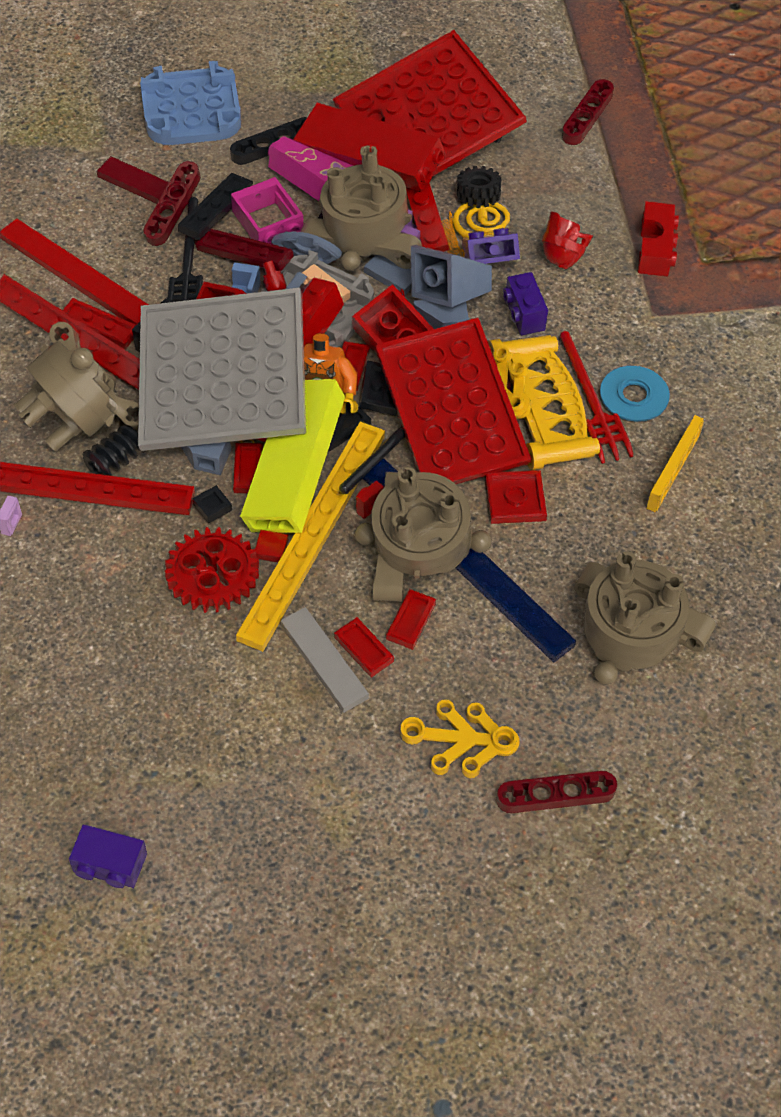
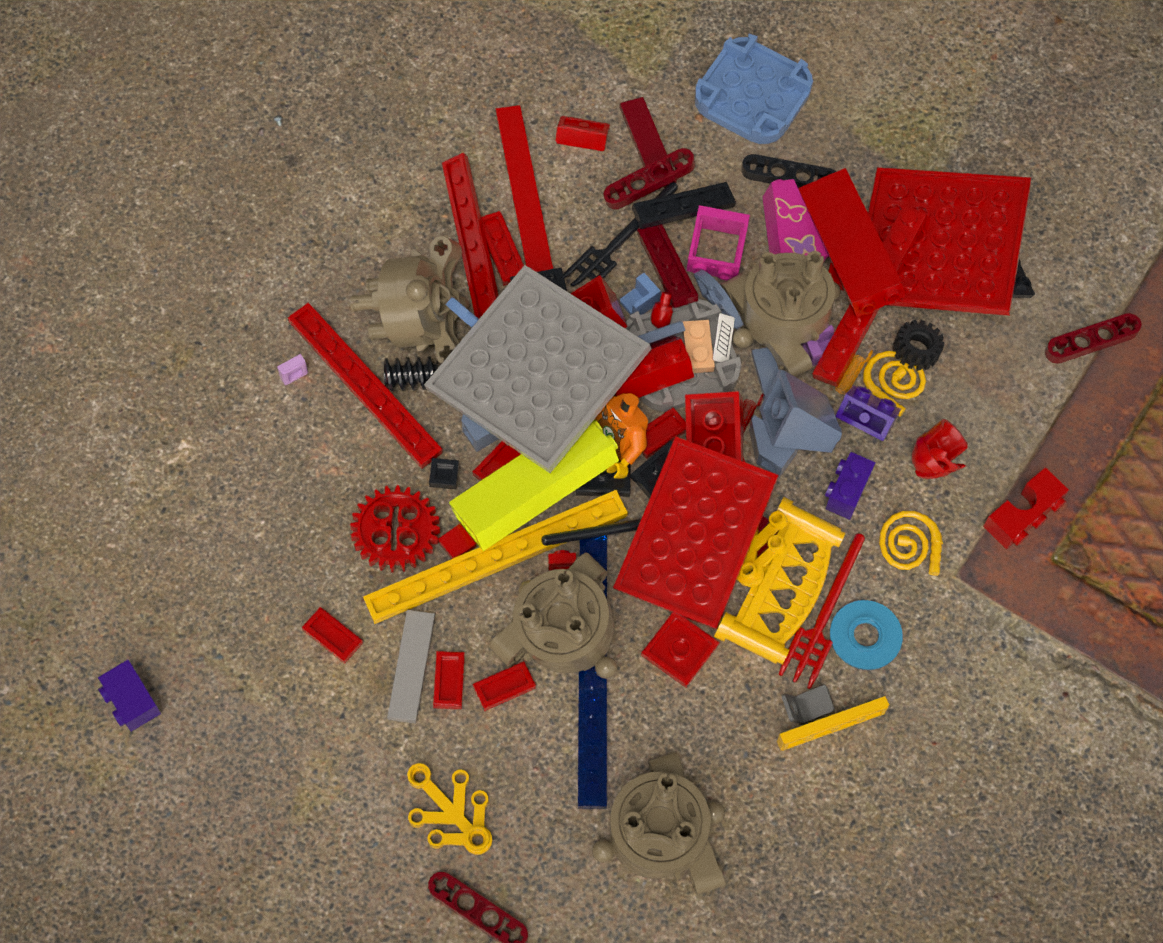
camera: 40 degrees right, 10 degrees up
none -> red tile [302,607,363,664]
none -> medium blue tile [445,297,479,327]
none -> red slope [555,116,610,151]
none -> white sticker [713,313,735,362]
none -> dark grey bracket [781,685,835,725]
none -> yellow piece [879,511,943,576]

